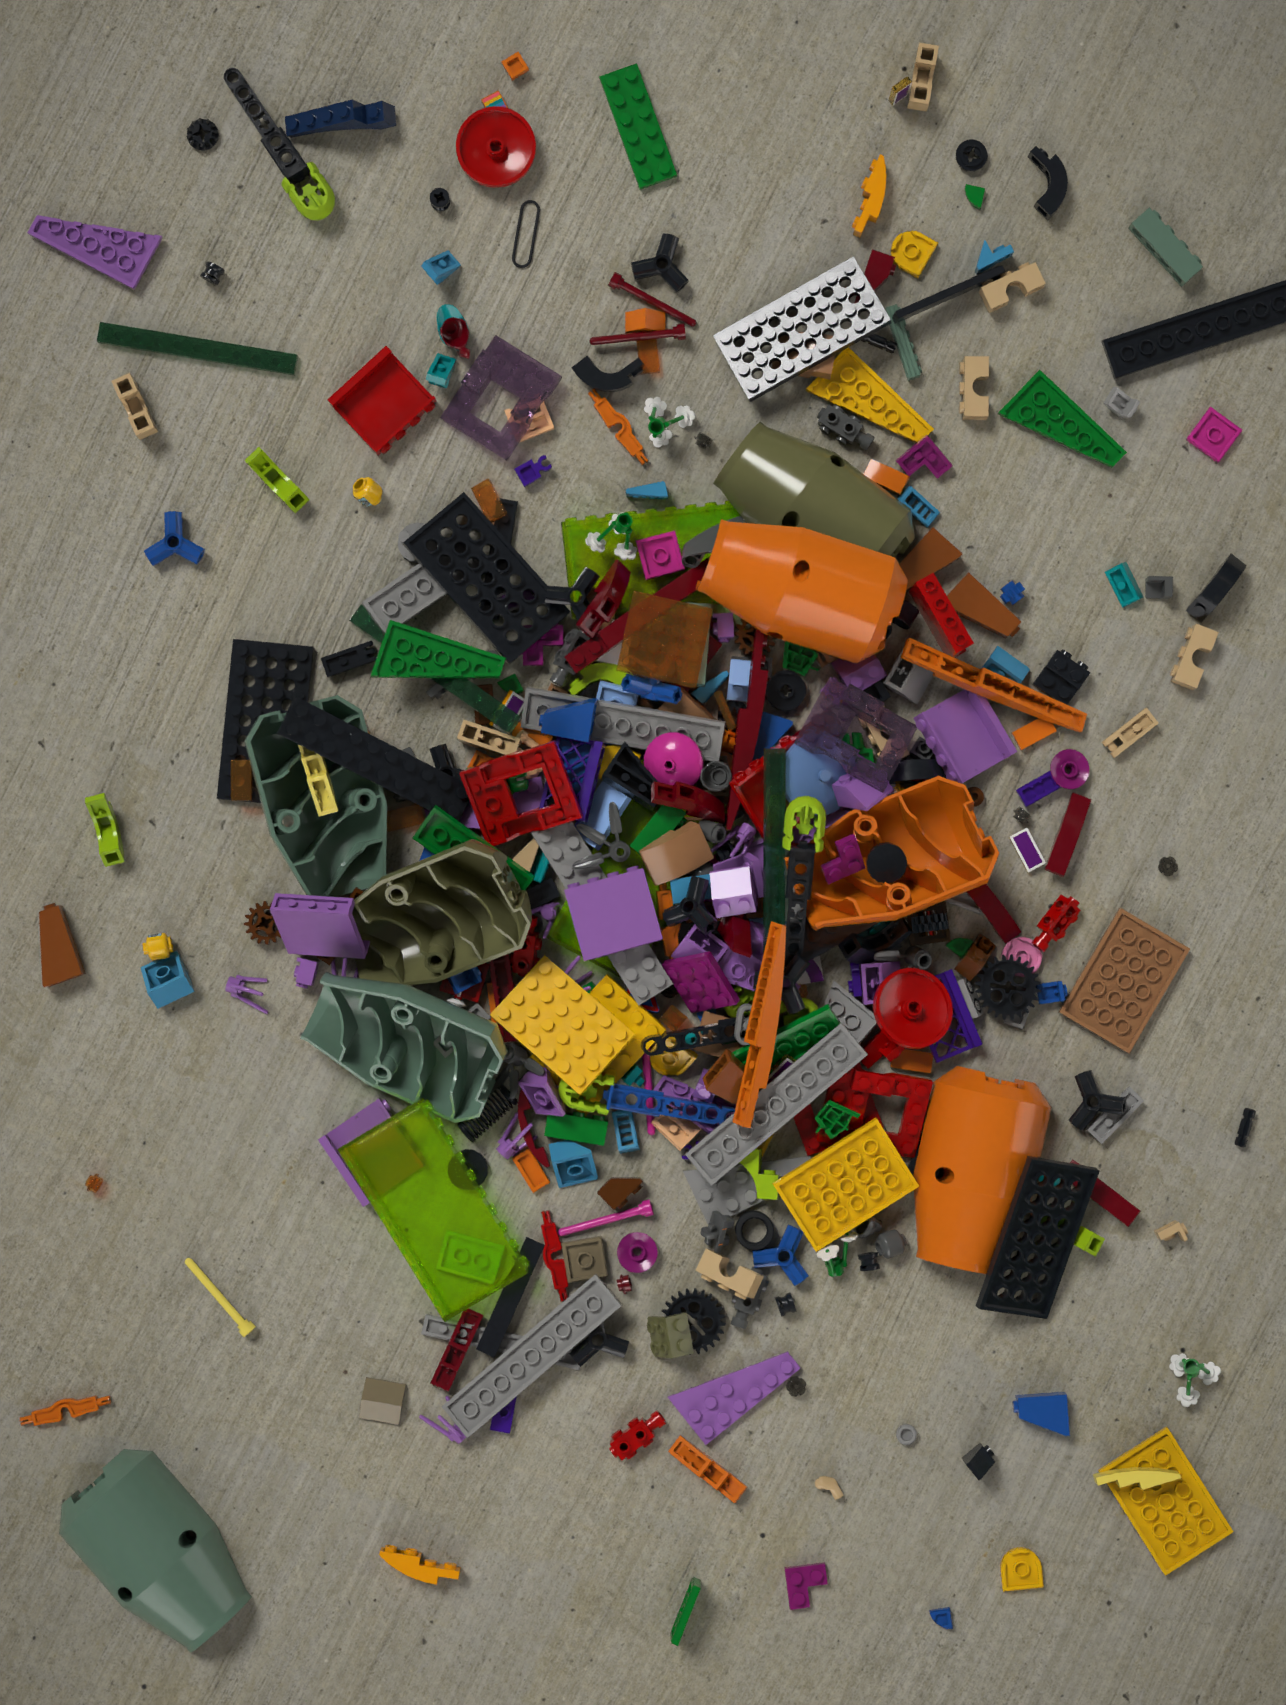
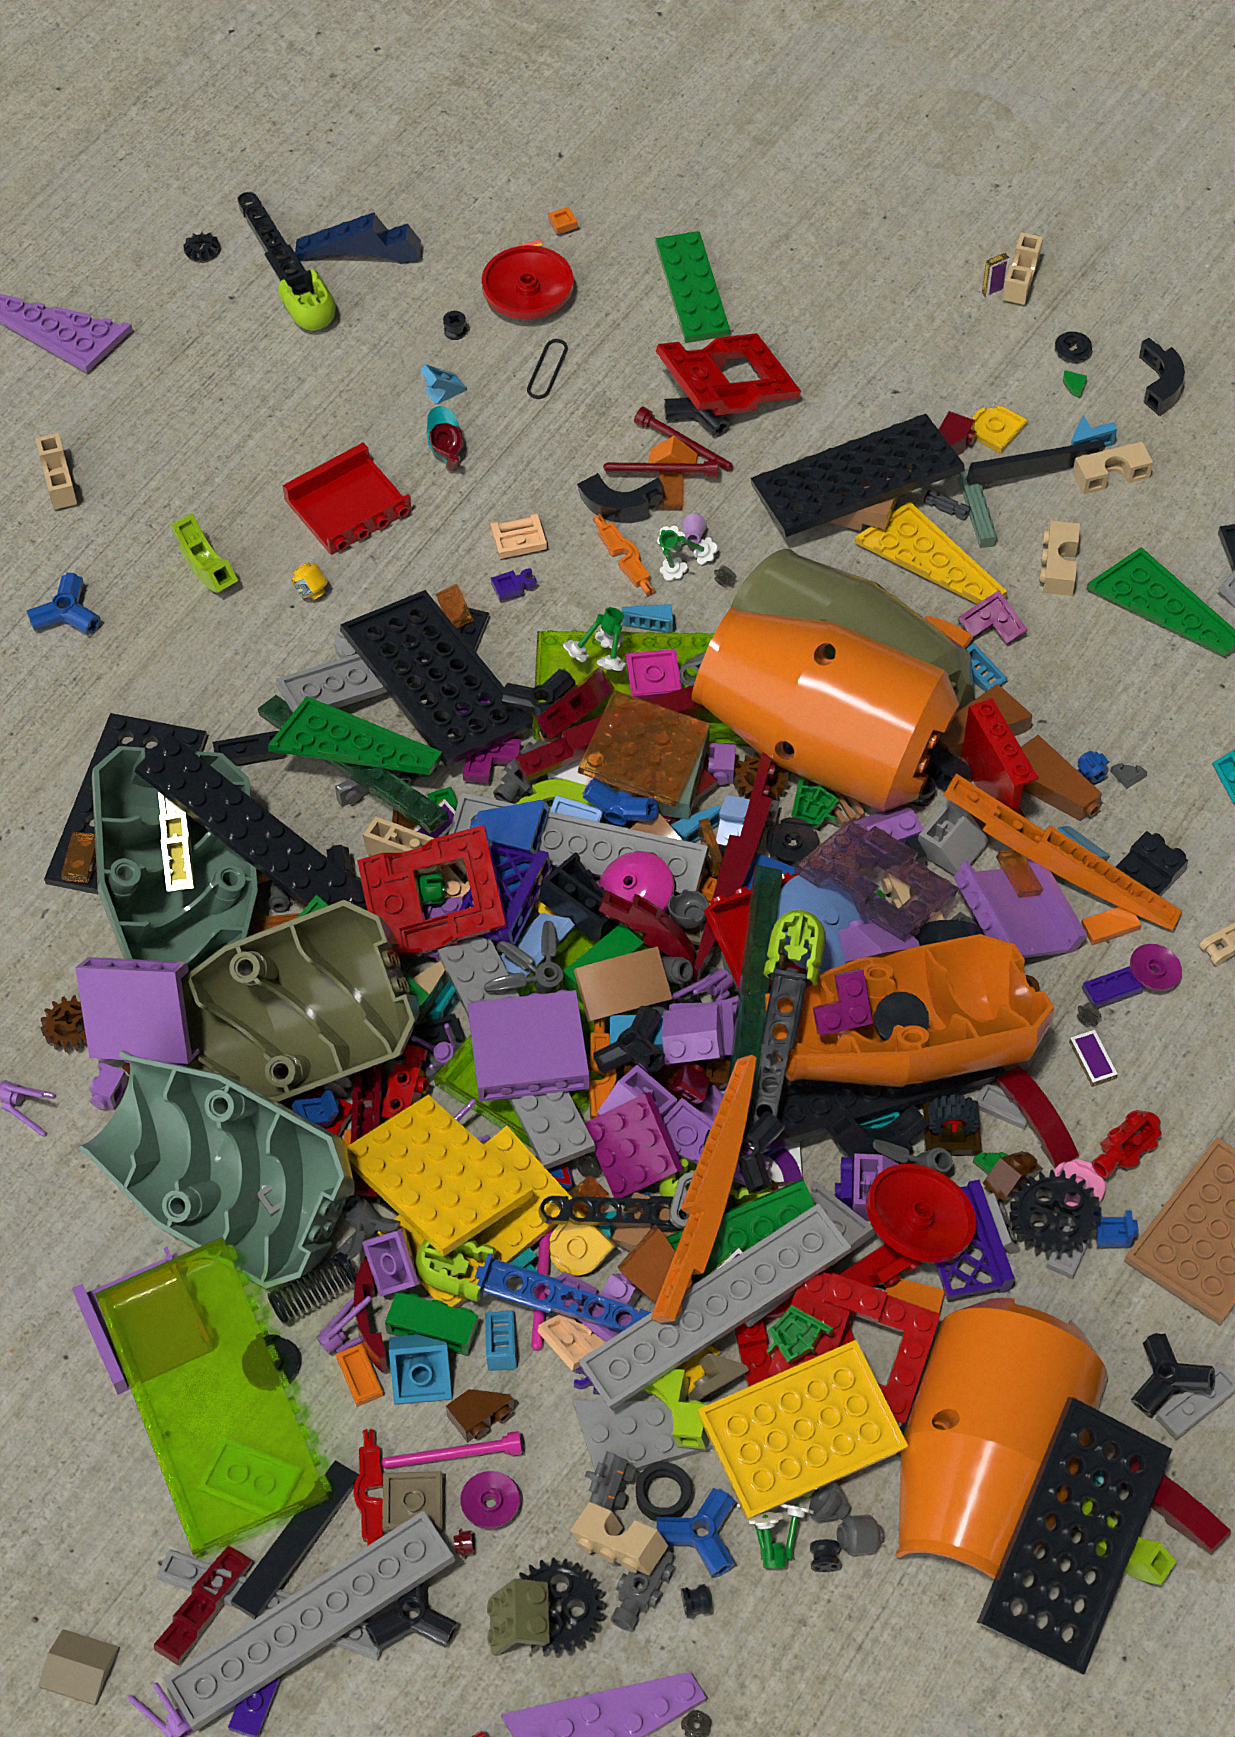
camera: 10 degrees right, 30 degrees down
clear green plate [97,322,298,376] -> none
black wheel [200,261,225,285] -> none
teal slope [426,353,456,388] -> none
clear purple piece [440,335,562,461] -> none
dark grey brick [817,404,875,451] -> none
light orange slope [852,154,886,238] -> none
dark red slope [1044,792,1092,877] -> none
none -> red piece [655,333,801,415]
none -> lavender cone [682,513,706,544]
none -> dark tan slope [688,1353,749,1401]
none -> clear orange tile [996,850,1044,898]
none -> dark grey tile [1110,763,1147,789]

